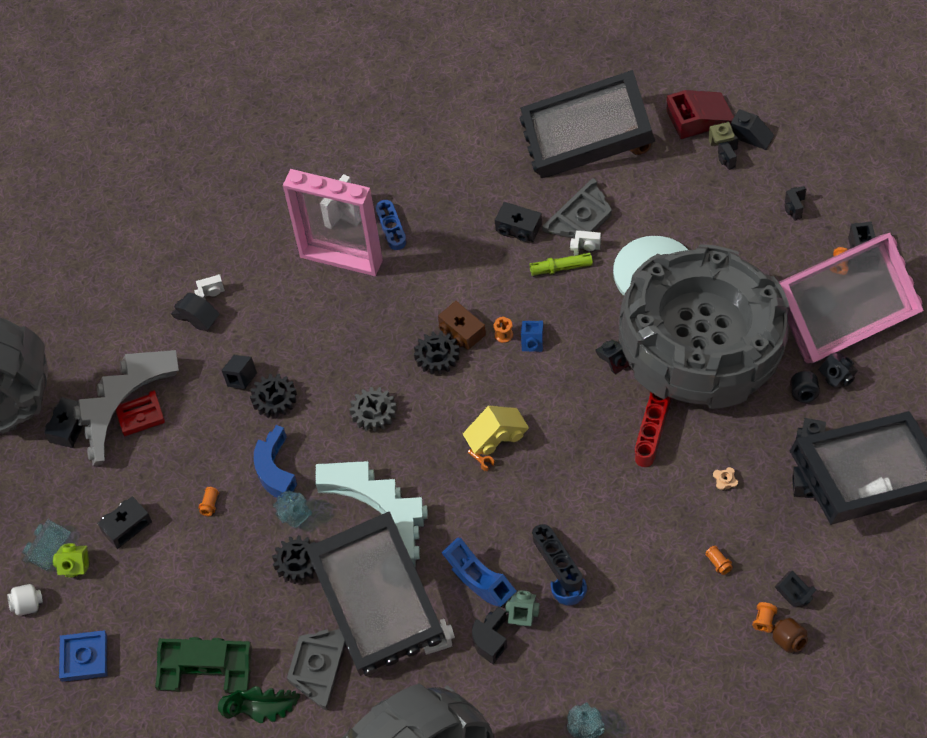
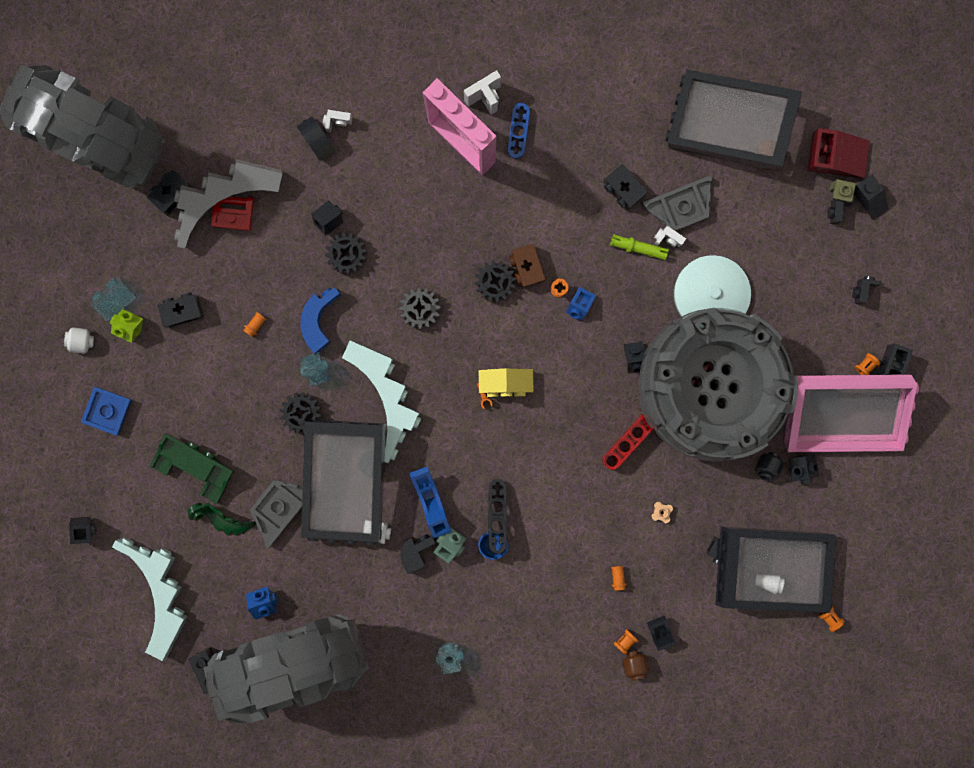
camera: 20 degrees right, 30 degrees up
black bracket [796,418,826,438] -> none

